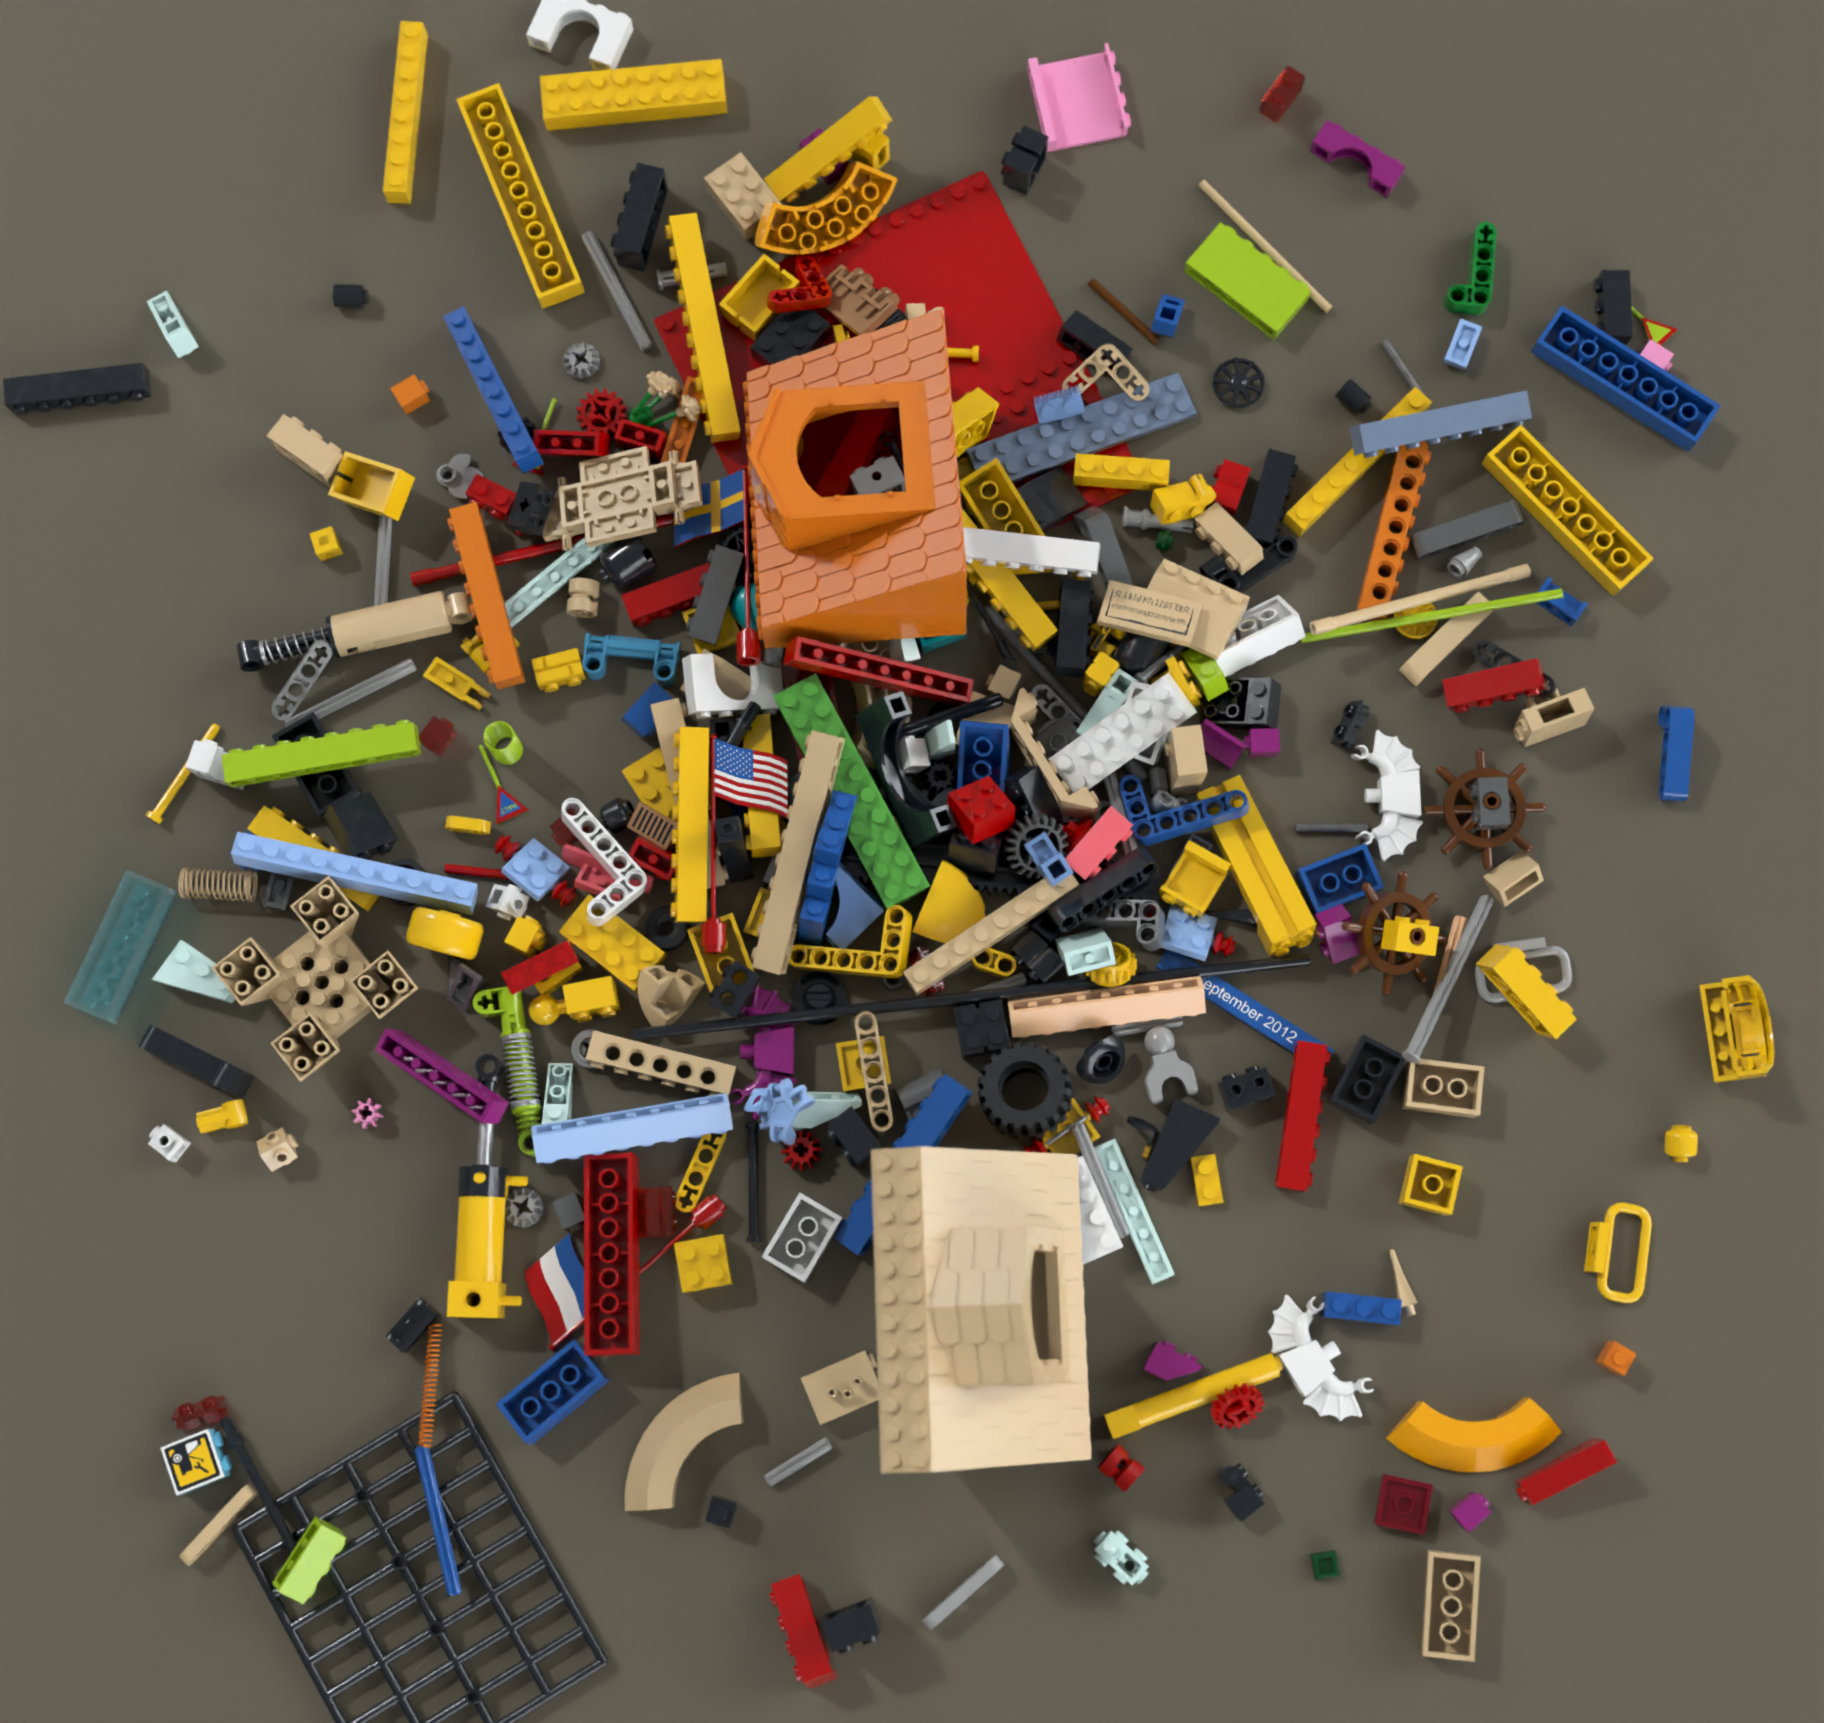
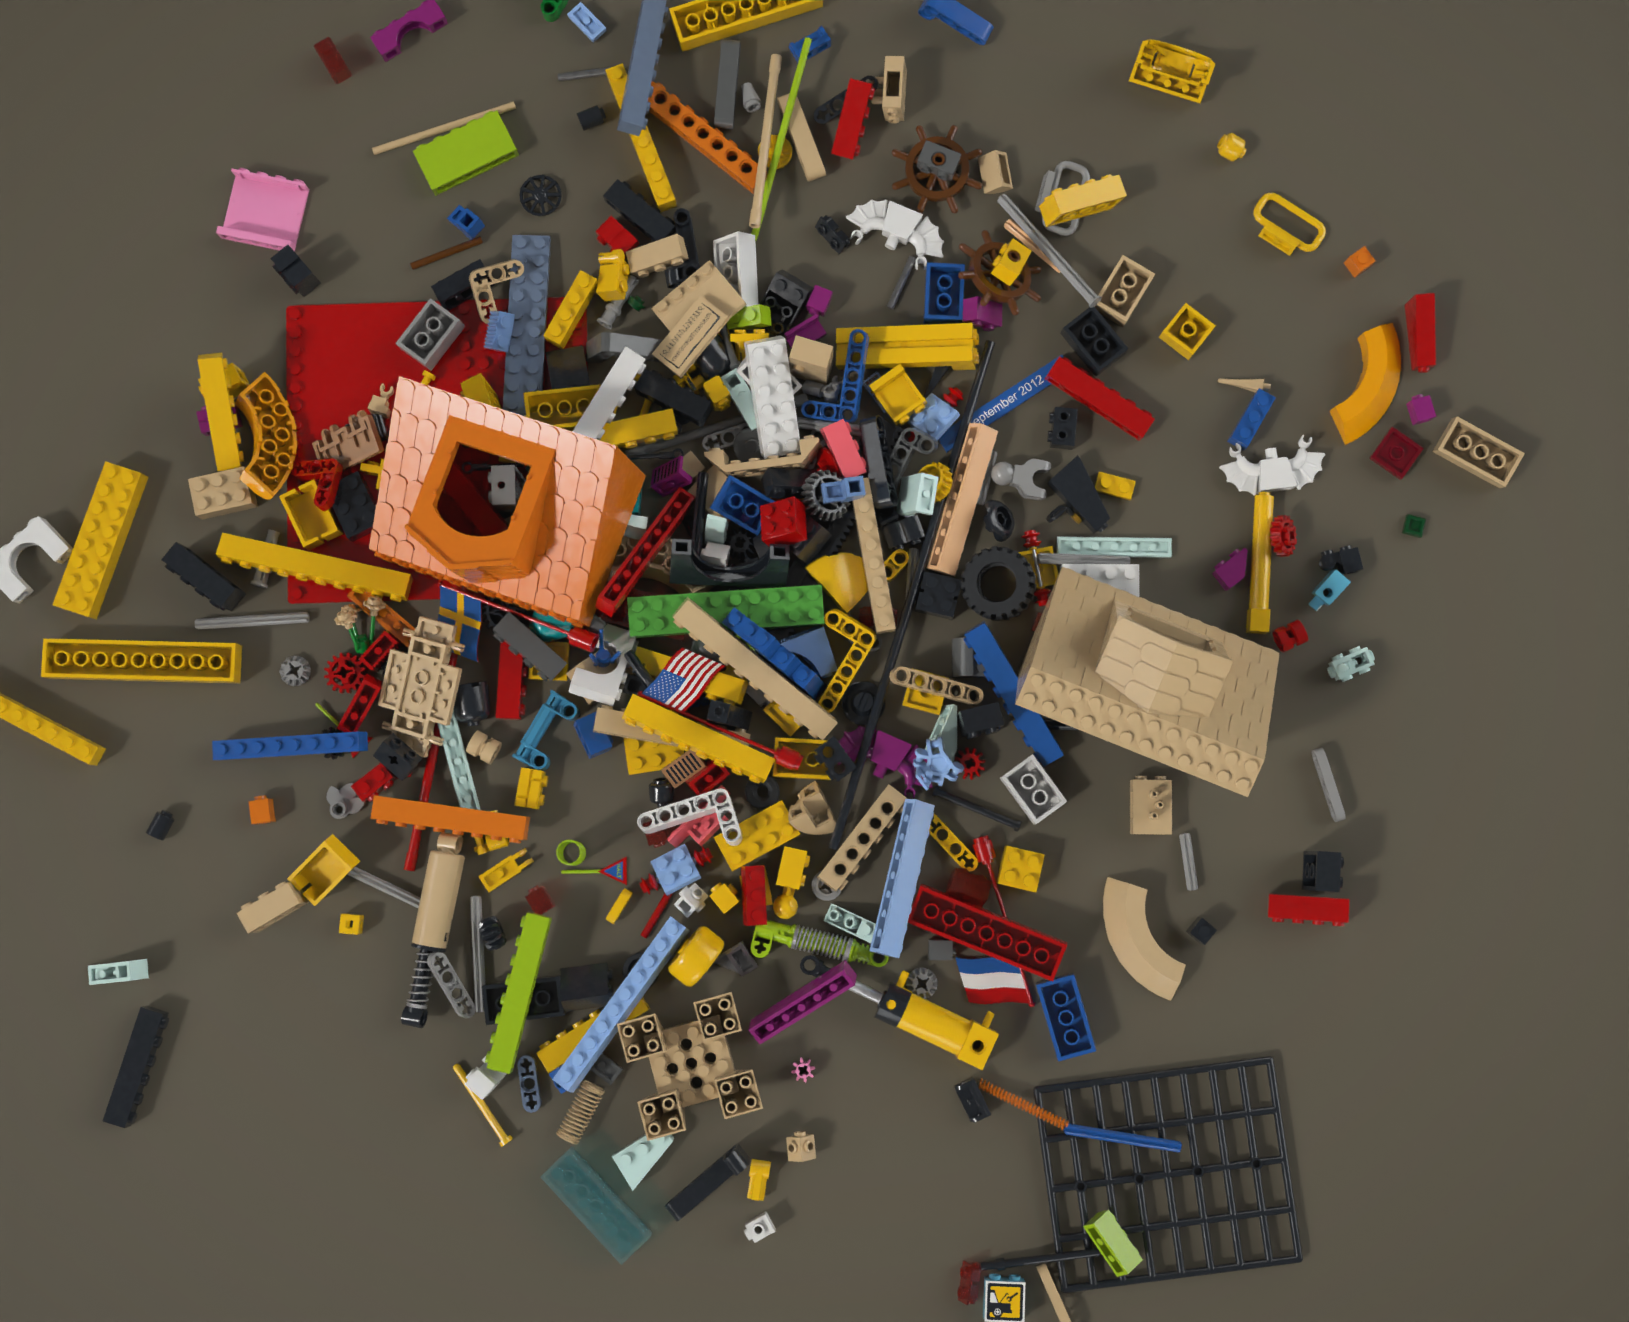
camera: 65 degrees left, 5 degrees up
none -> light grey brick [396,298,465,371]
none -> black gear [478,916,506,951]
none -> sand blue beam [517,1054,542,1113]
none -> blue plant [589,629,621,668]
none -> magenta panel [650,455,692,497]
none -> medium azure torso [1308,569,1351,611]

